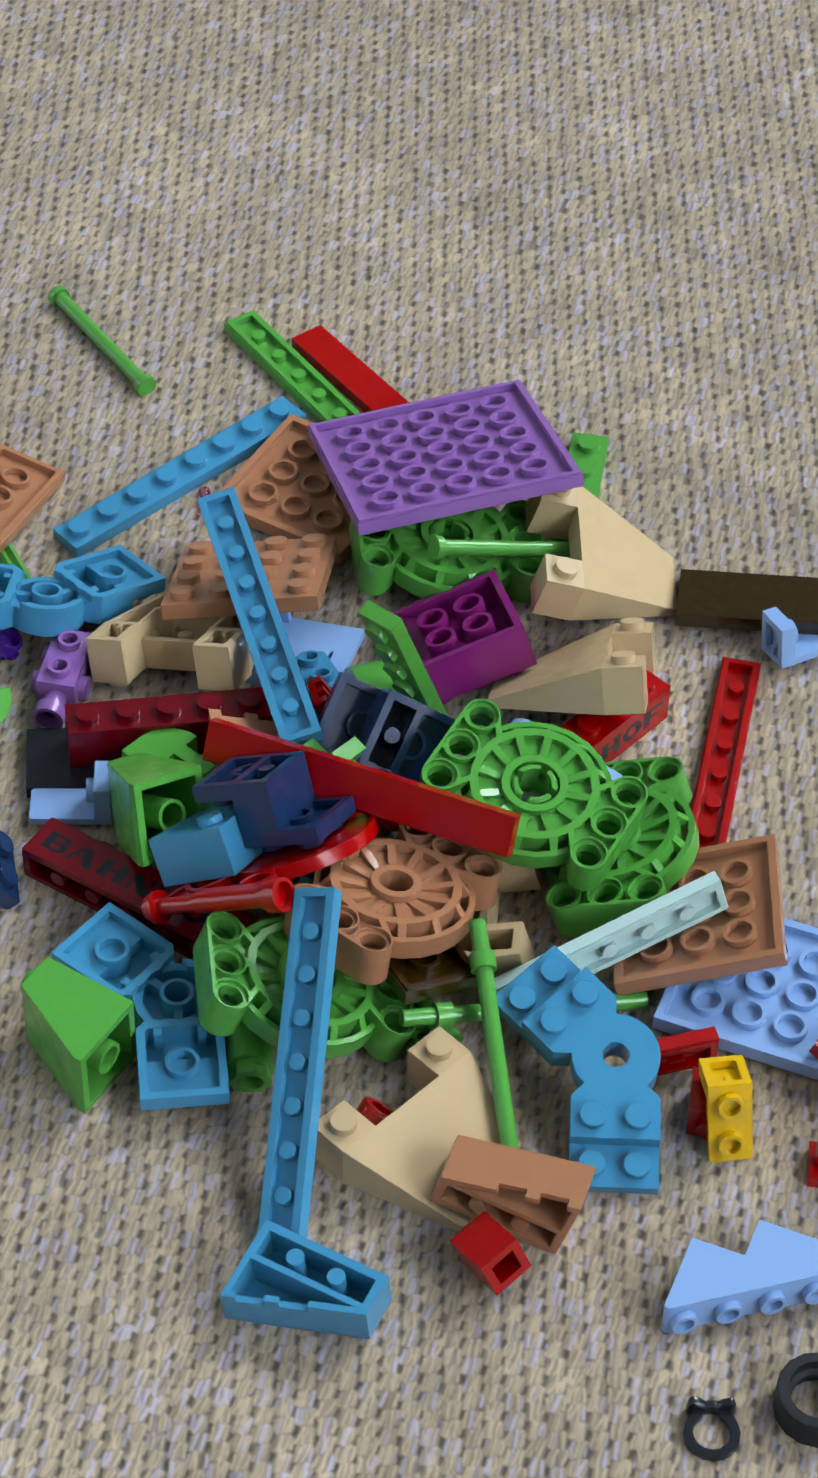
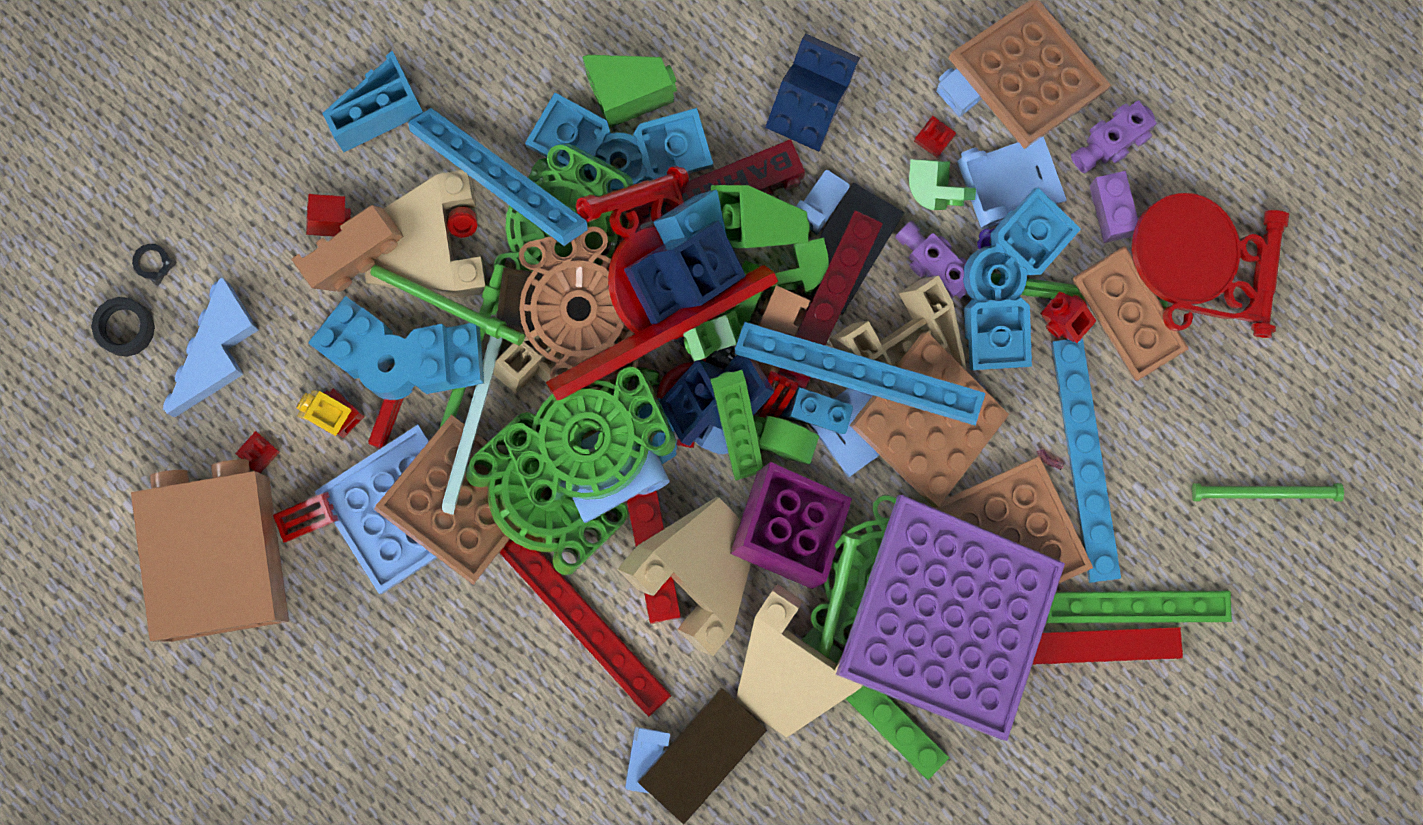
camera: 130 degrees right, 35 degrees up
none -> red brick [1040,291,1096,343]

